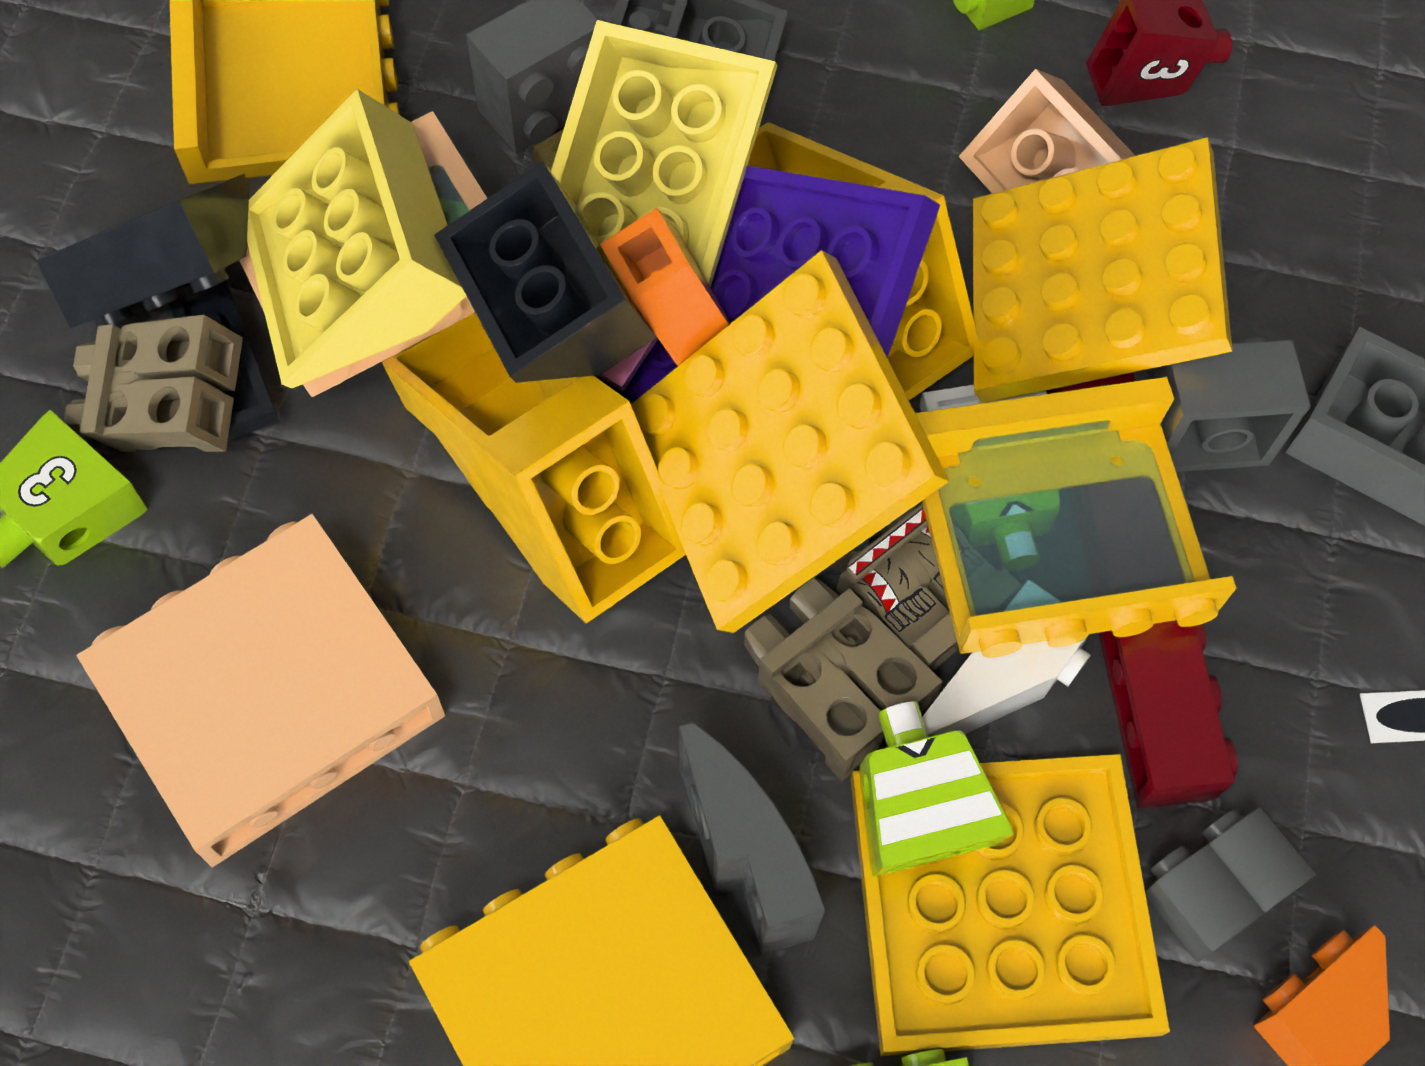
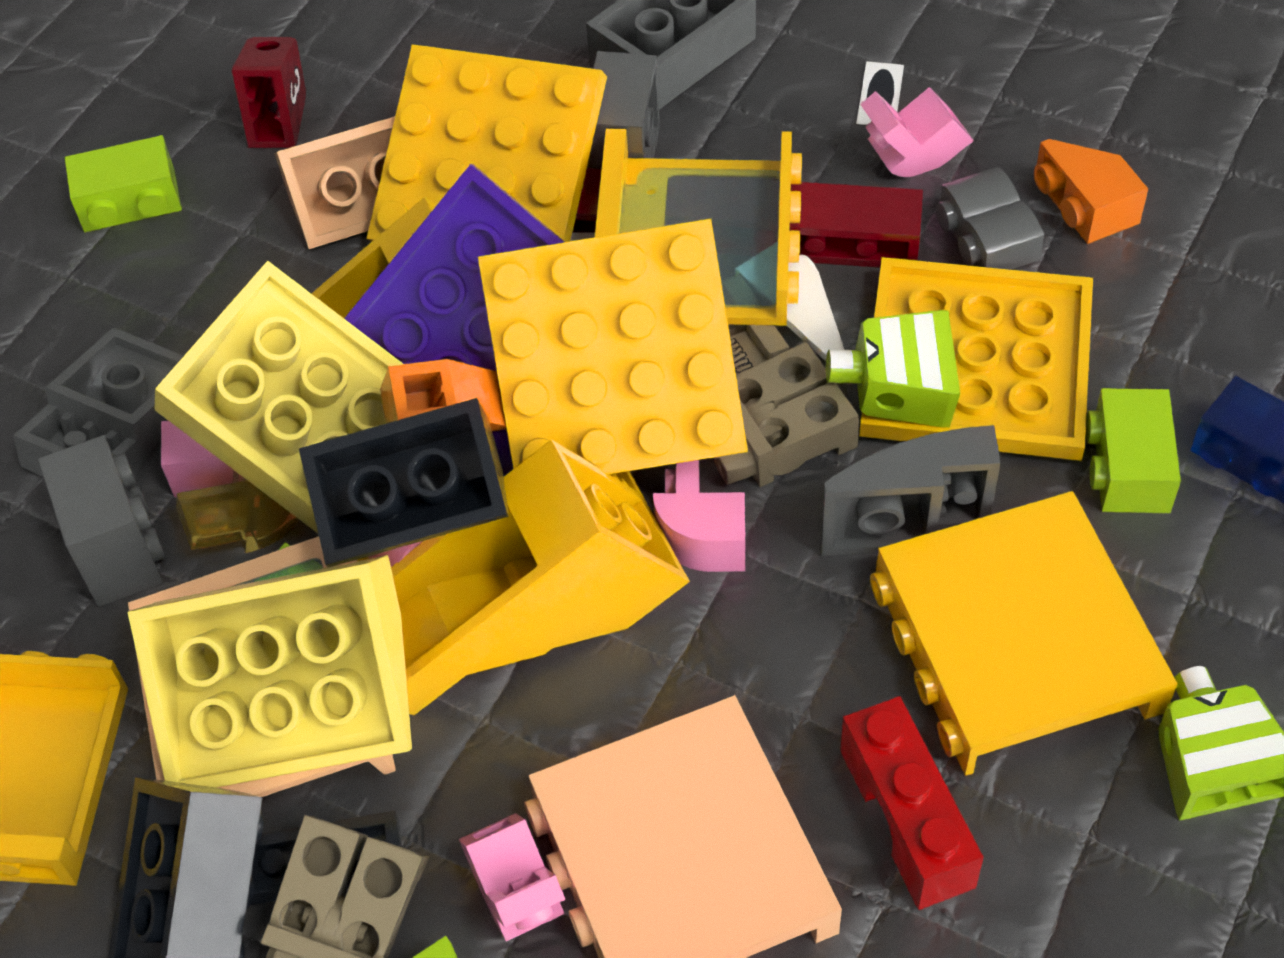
camera: 70 degrees left, 10 degrees down
none -> bright pink brick [459,813,565,941]
none -> bright pink brick [653,460,745,572]
none -> red arch [840,696,984,910]
none -> bright pink brick [860,87,974,177]

